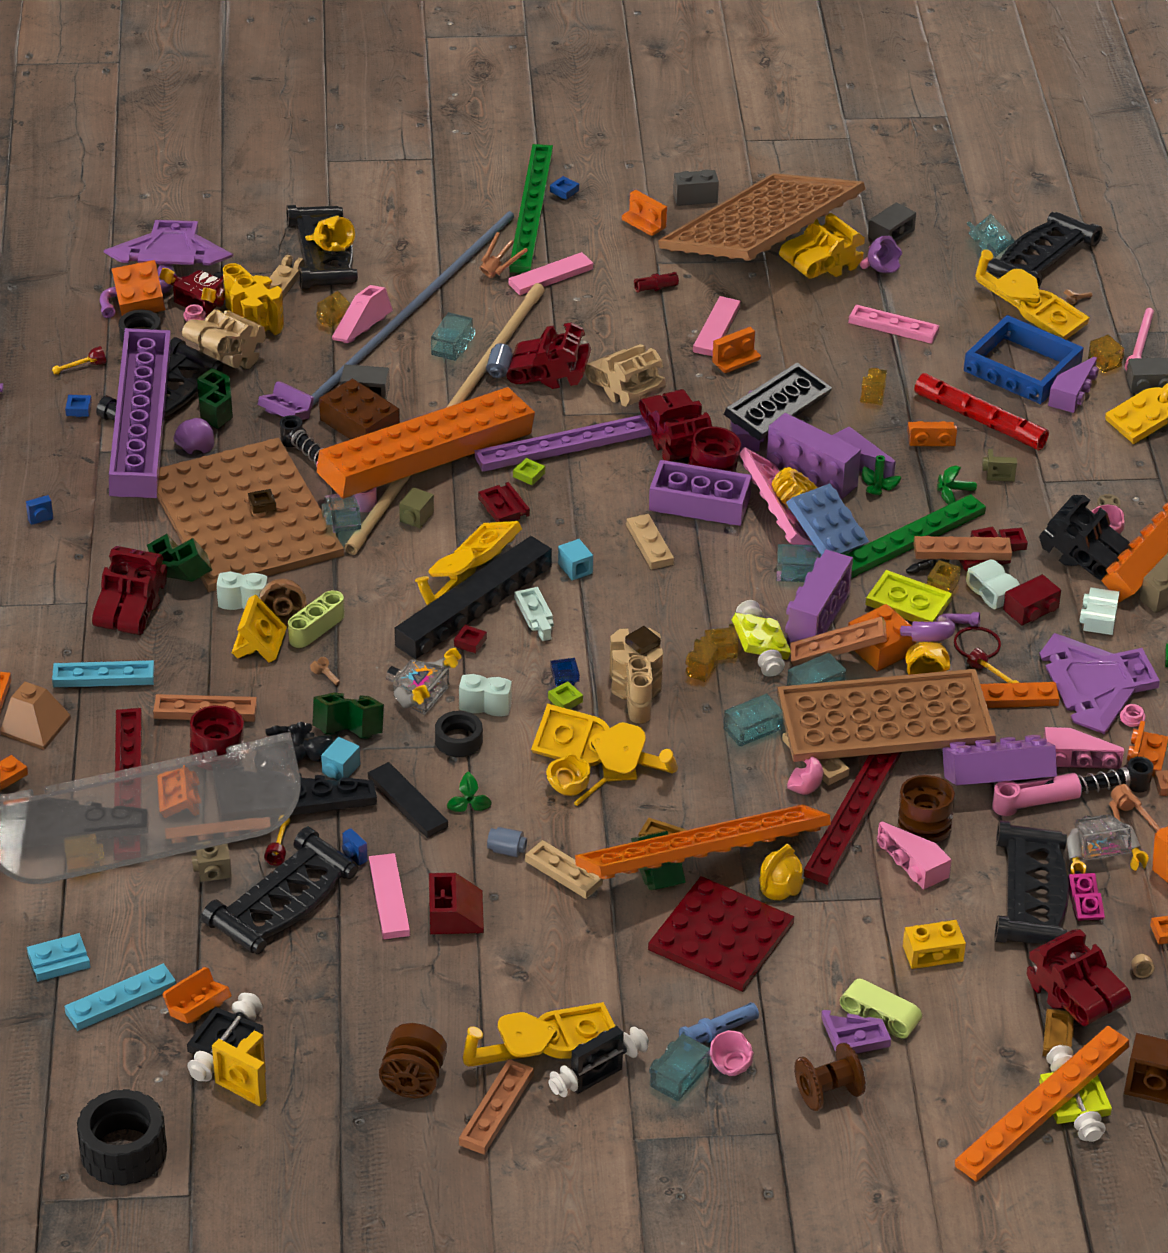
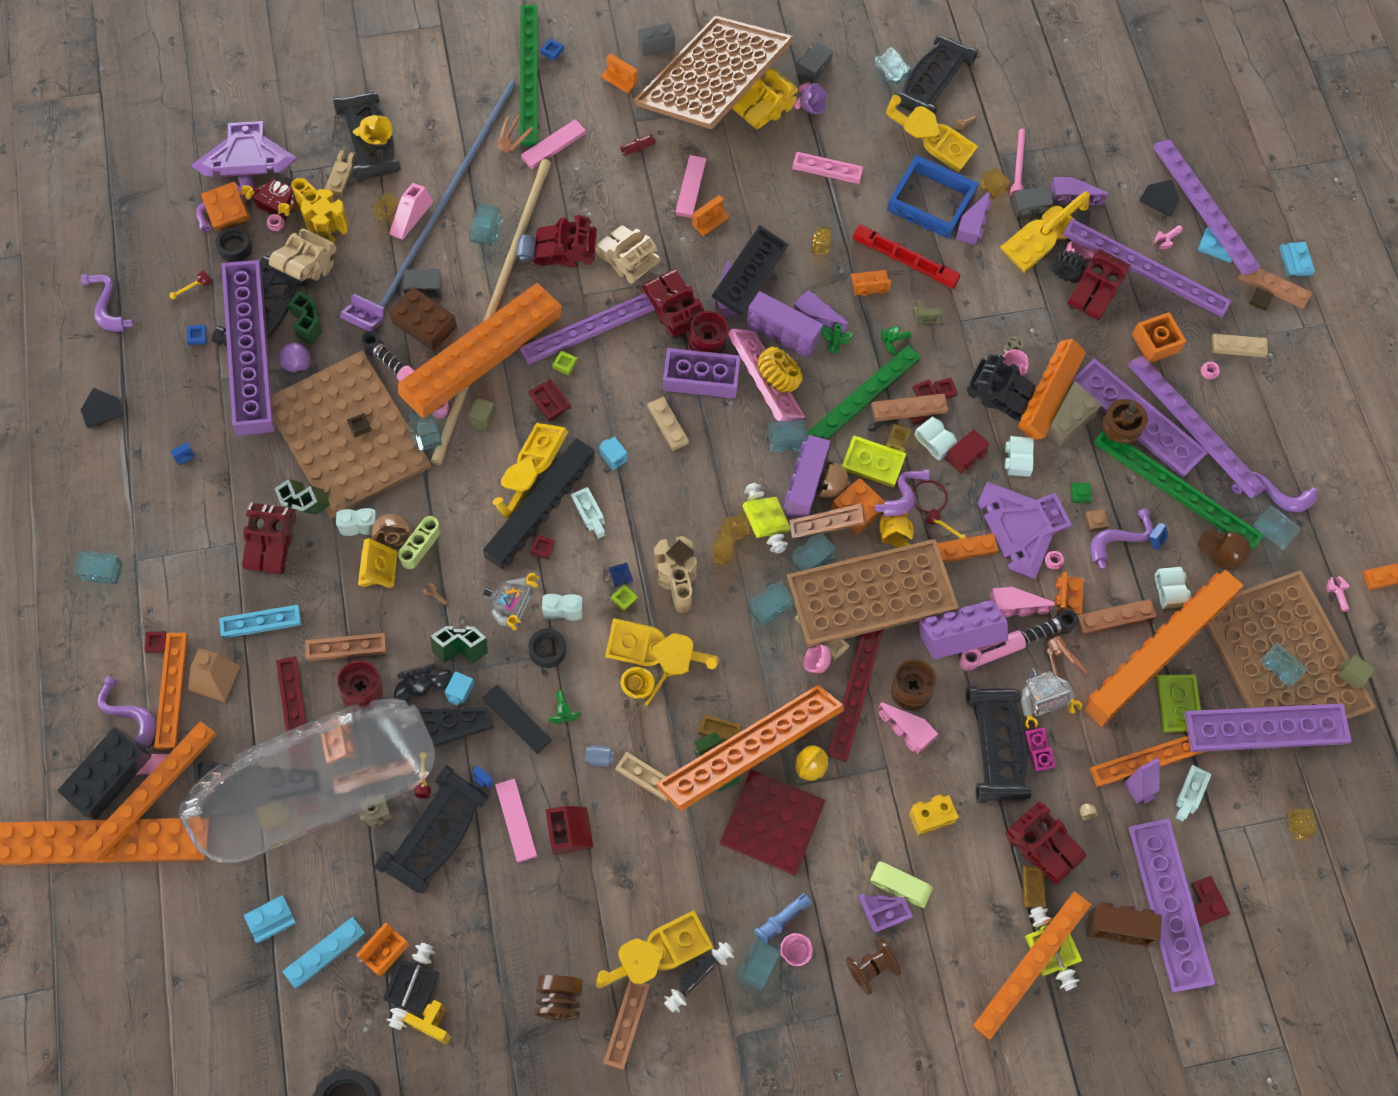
camera: 10 degrees left, 25 degrees up
medium blue plate [786,483,870,556] -> none
none -> medium nougat cylinder [817,460,850,499]

